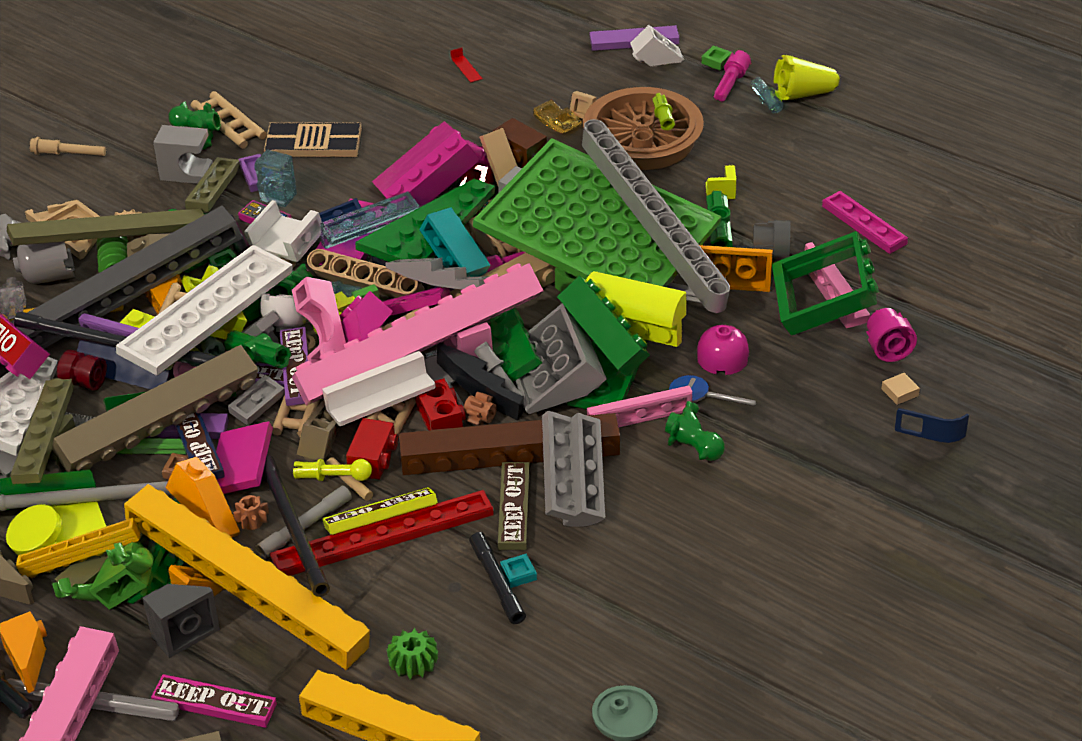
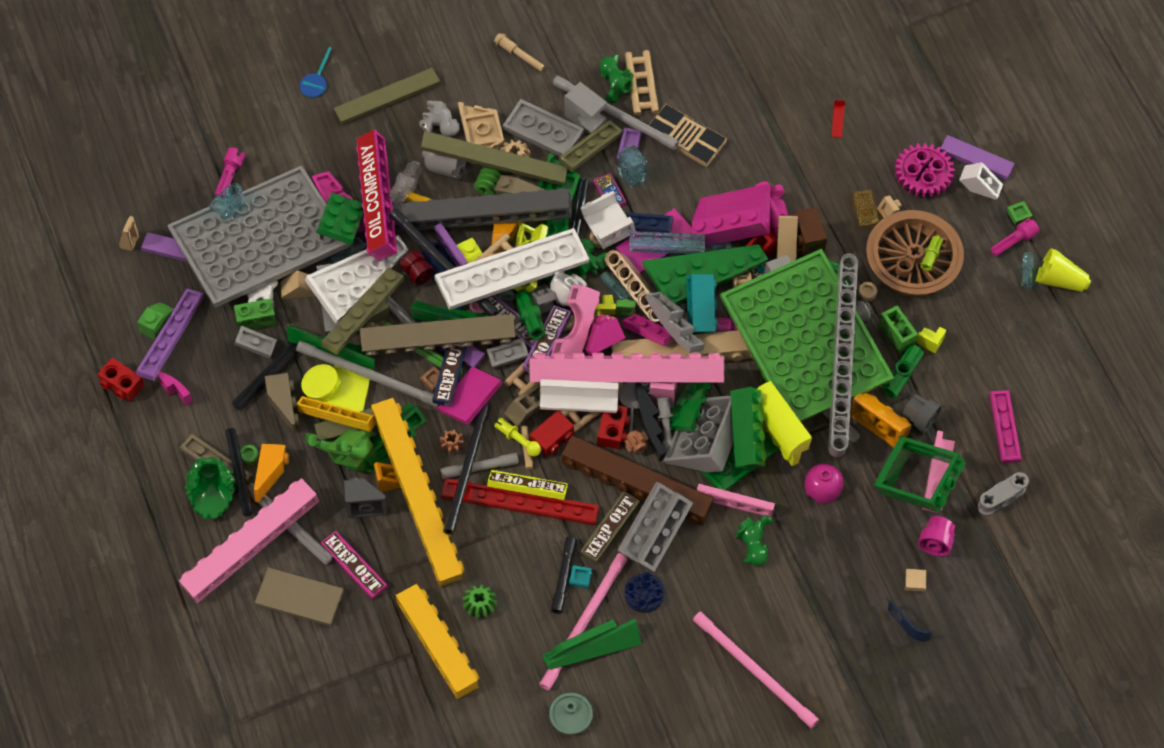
camera: 30 degrees right, 20 degrees up
light orange slope [165,457,240,538] -> none
piece [669,375,756,406] -> none
none -> light grey plate [503,99,584,156]
none -> bright pink piece [539,553,628,691]
none -> green wedge [542,618,641,670]
none -> light grey piece [553,75,679,150]
none -> clear blue tile [624,572,664,613]
none -> bright pink piece [693,611,819,728]
none -> bright green brick [879,306,918,353]
none -> dark pink gear [894,143,955,198]
none -> light grey piece [977,472,1029,516]

